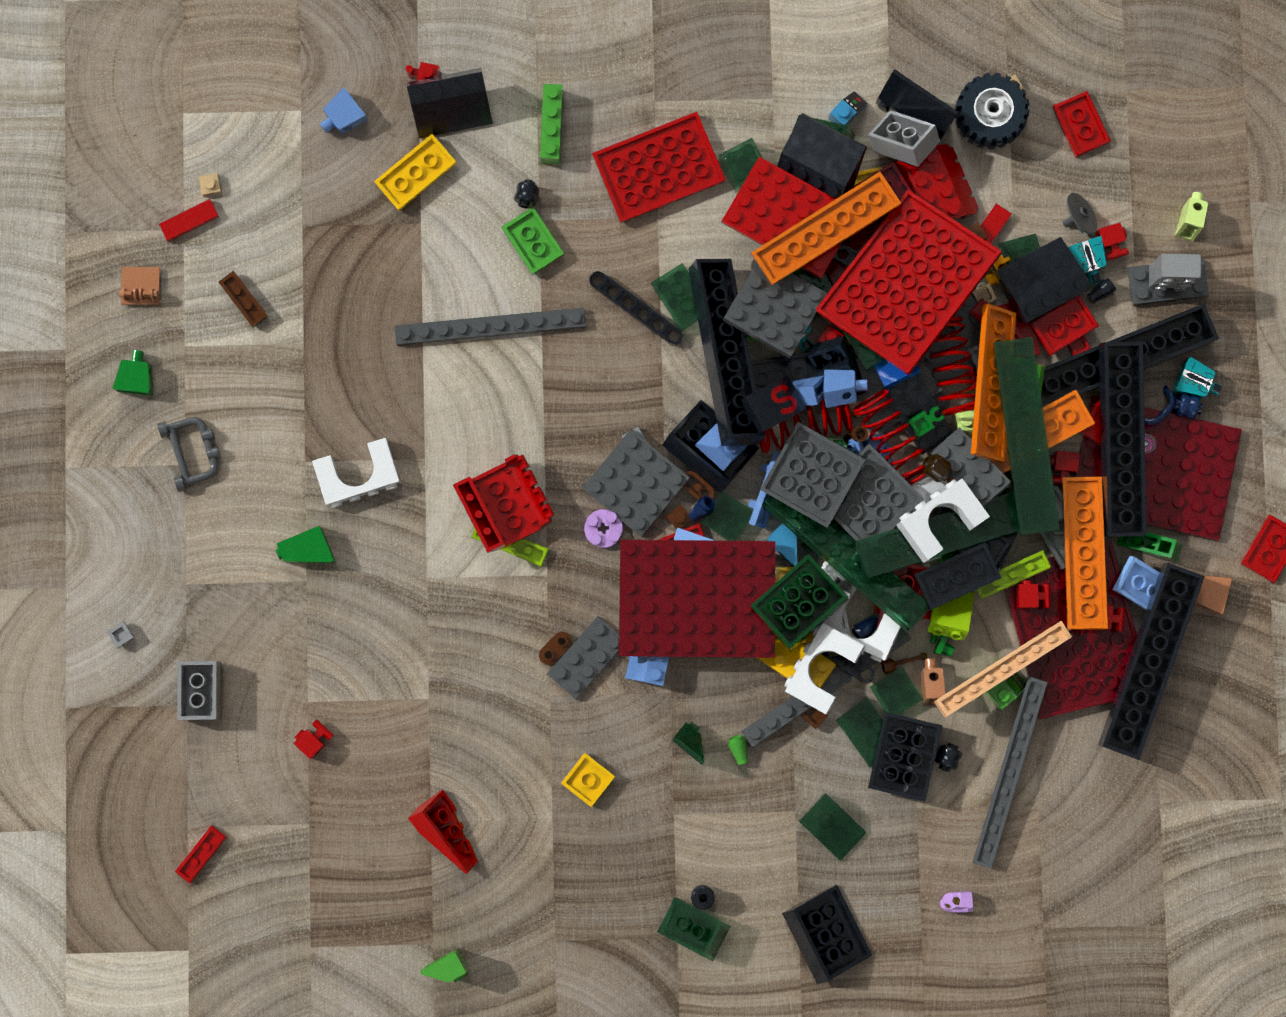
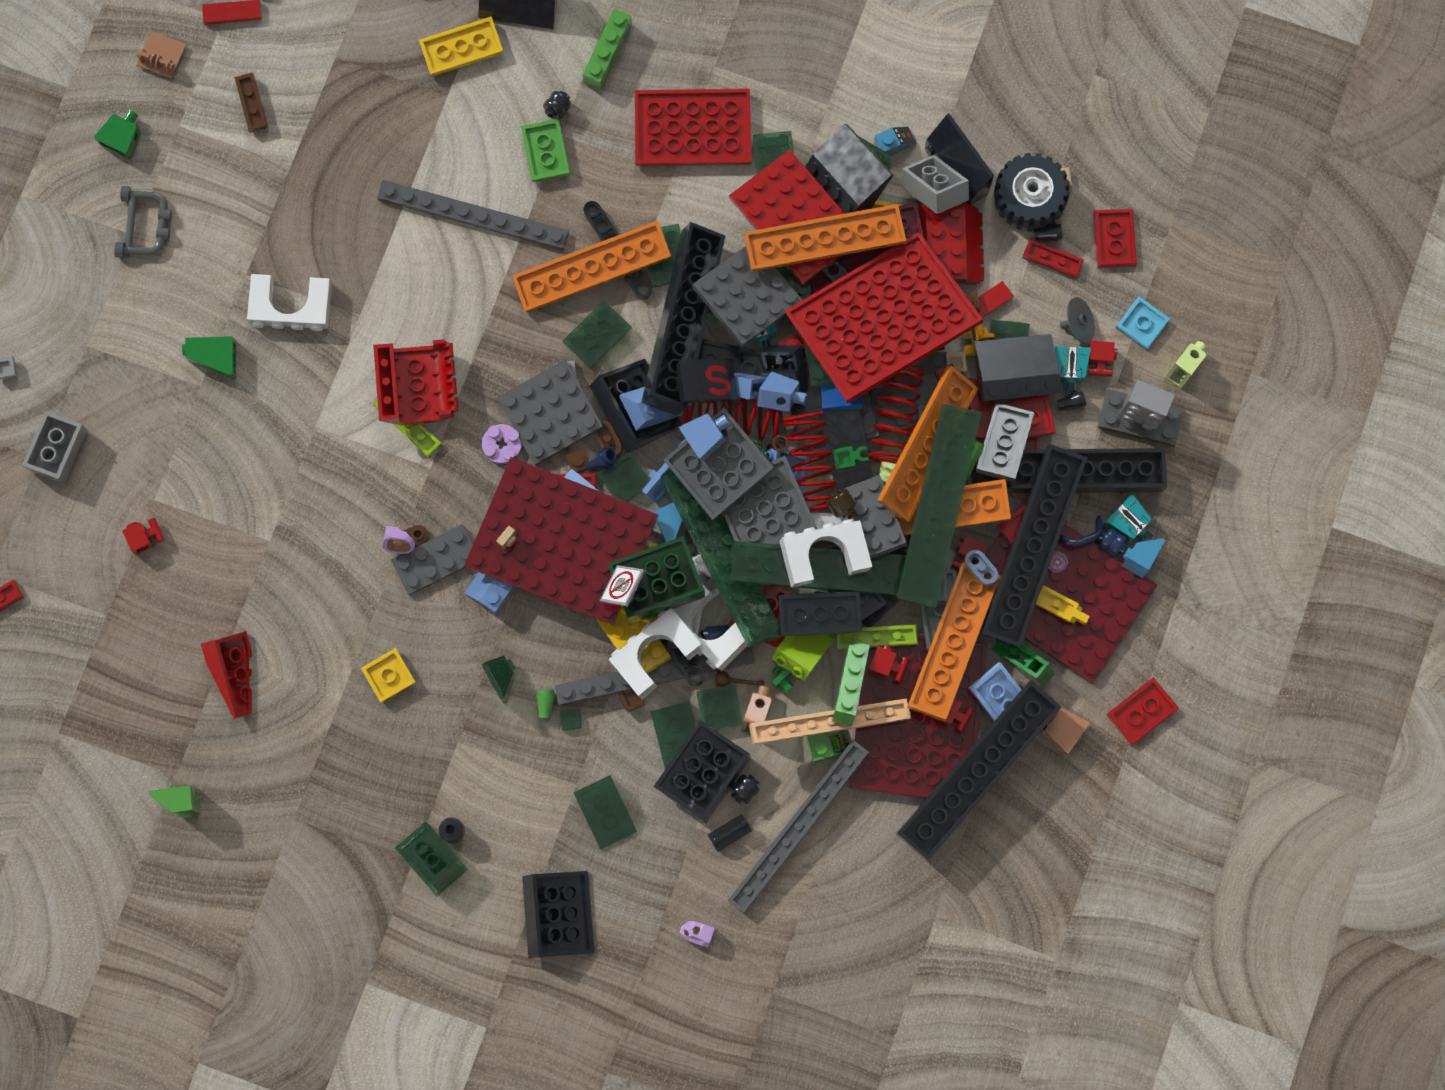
camera: 20 degrees right, 5 degrees down
none -> lavender rock [382,526,415,554]
none -> tan plate [496,526,517,550]
none -> orange plate [512,220,672,313]
none -> clear green tile [560,708,582,731]
none -> clear green plate [562,300,632,369]
none -> piece [600,565,645,607]
none -> medium blue torso [679,414,731,462]
none -> black hinge [708,814,752,852]
none -> bright green brick [832,640,870,726]
none -> sand blue plate [965,550,998,587]
none -> plate [976,403,1034,483]
none -> red tile [1022,239,1084,278]
none -> black cone [1034,222,1063,242]
none -> yellow hinge [1036,585,1090,625]
none -> medium azure tile [1115,296,1170,350]
none -> dark azure slope [1122,538,1165,578]

